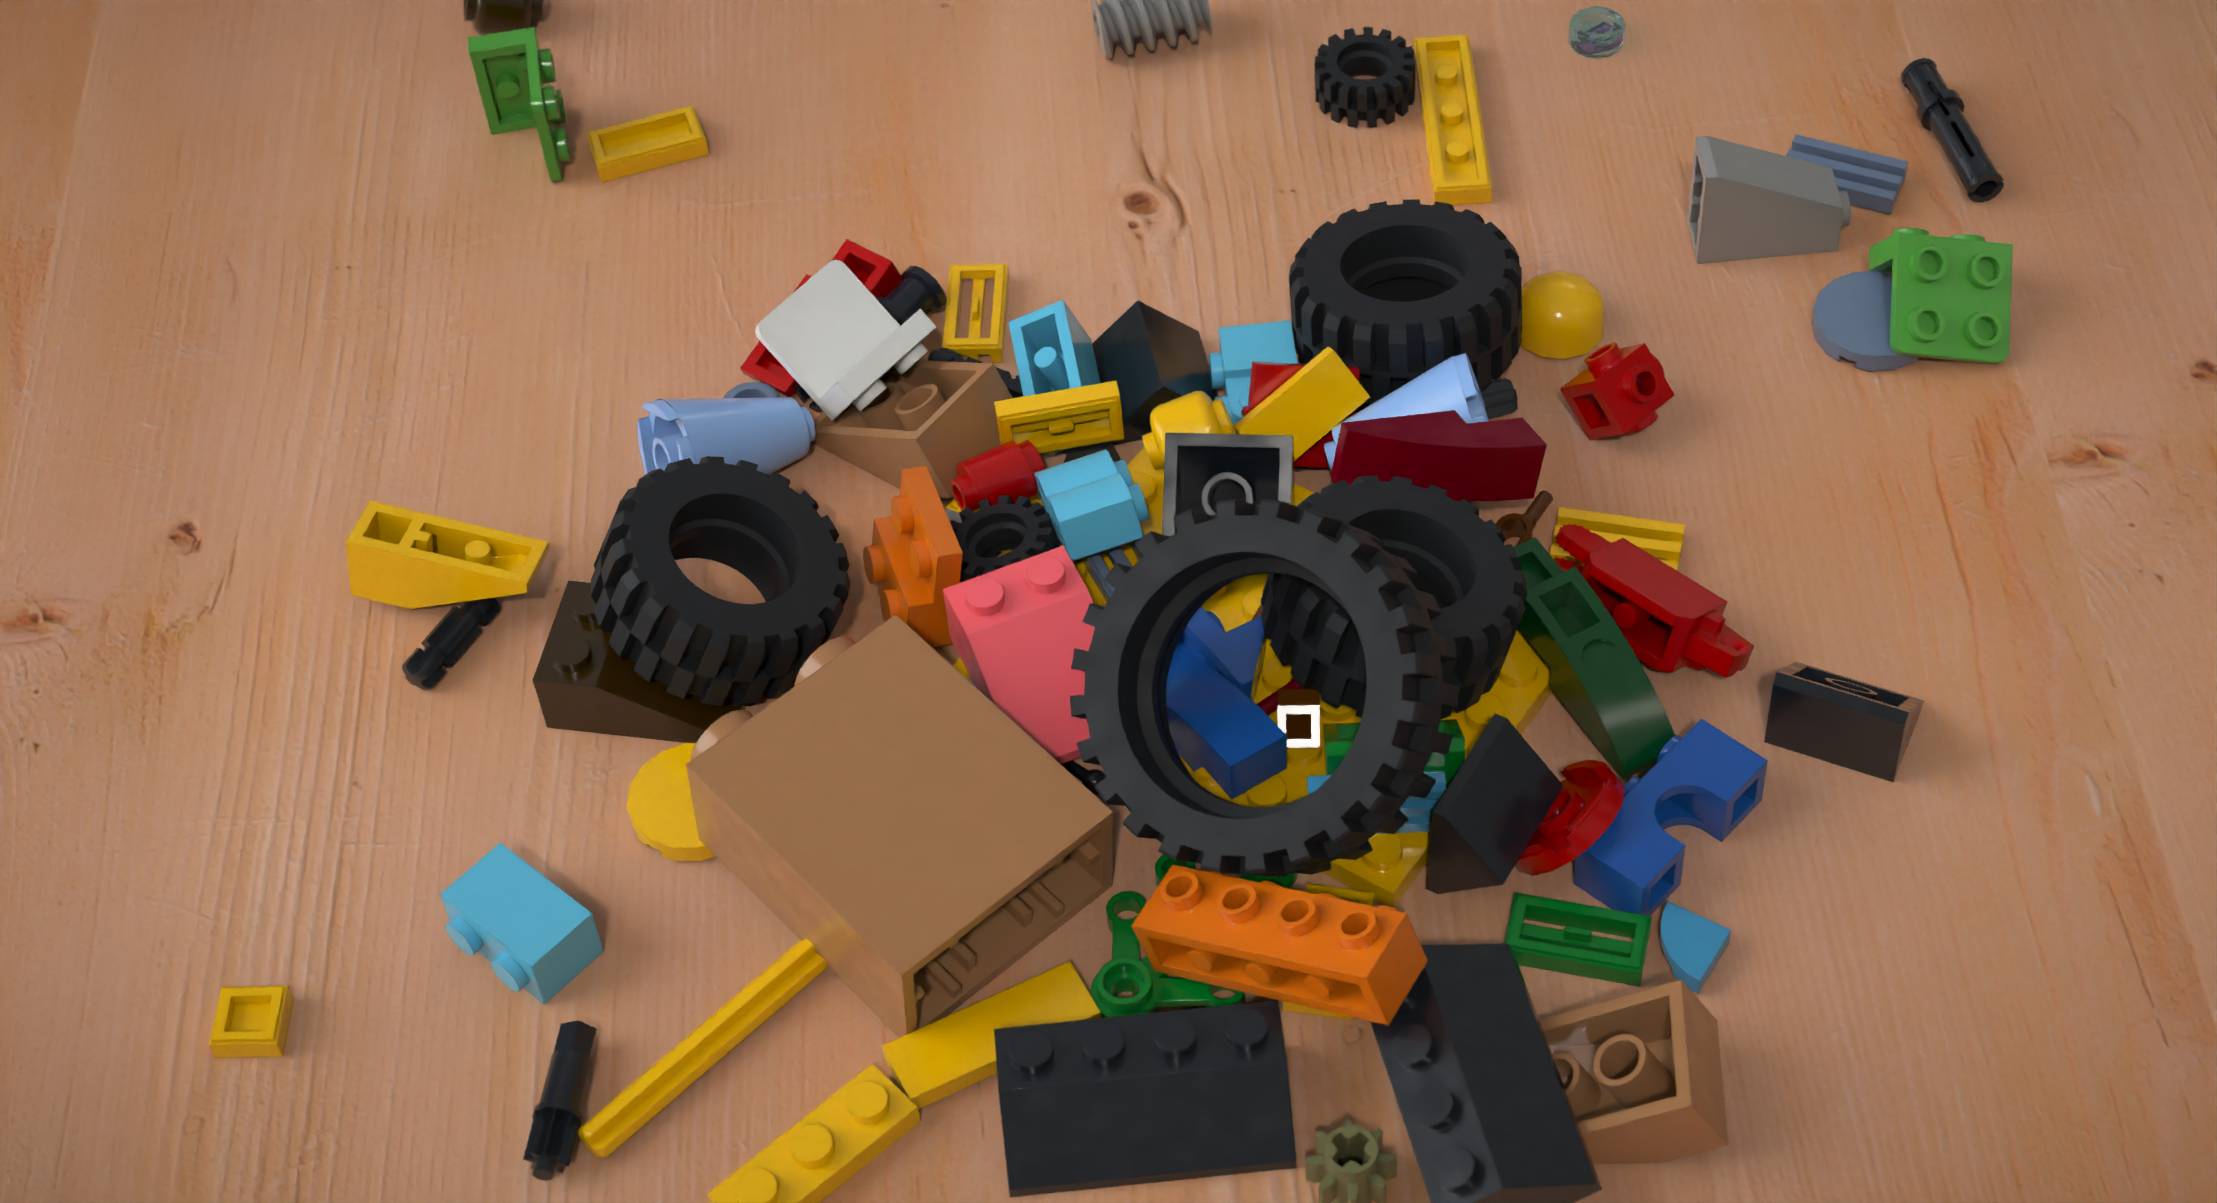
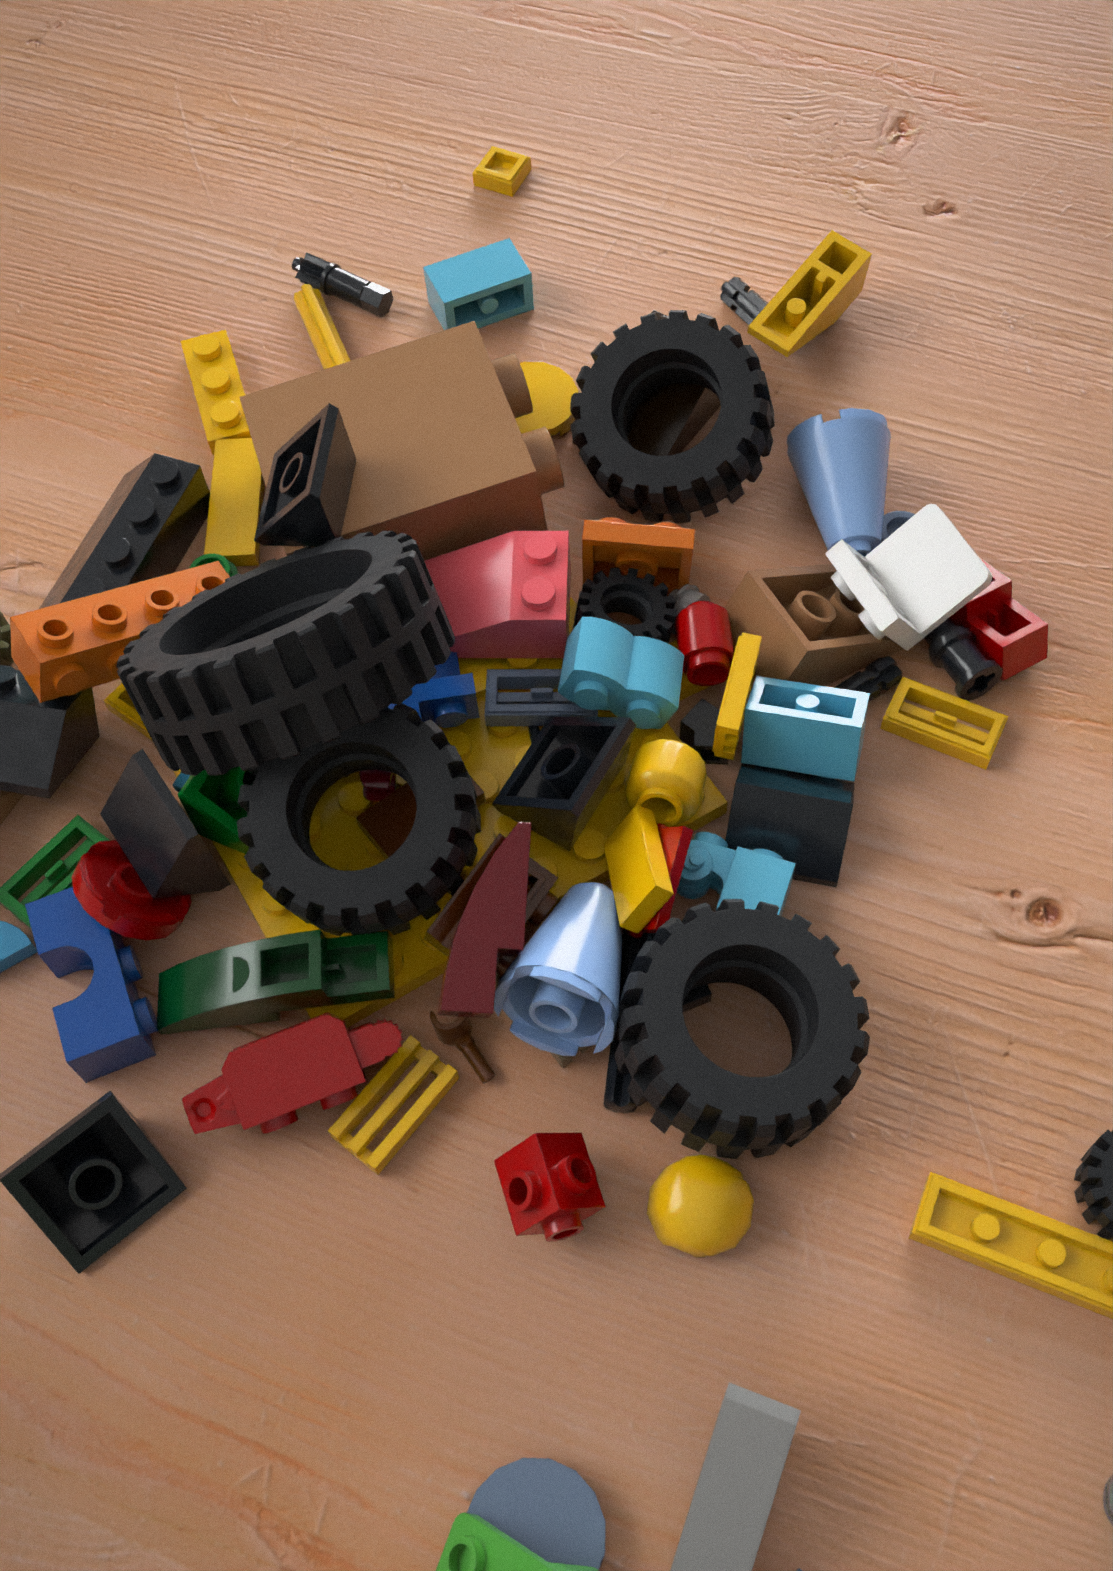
camera: 115 degrees right, 10 degrees up
none -> black slope [254,403,357,547]

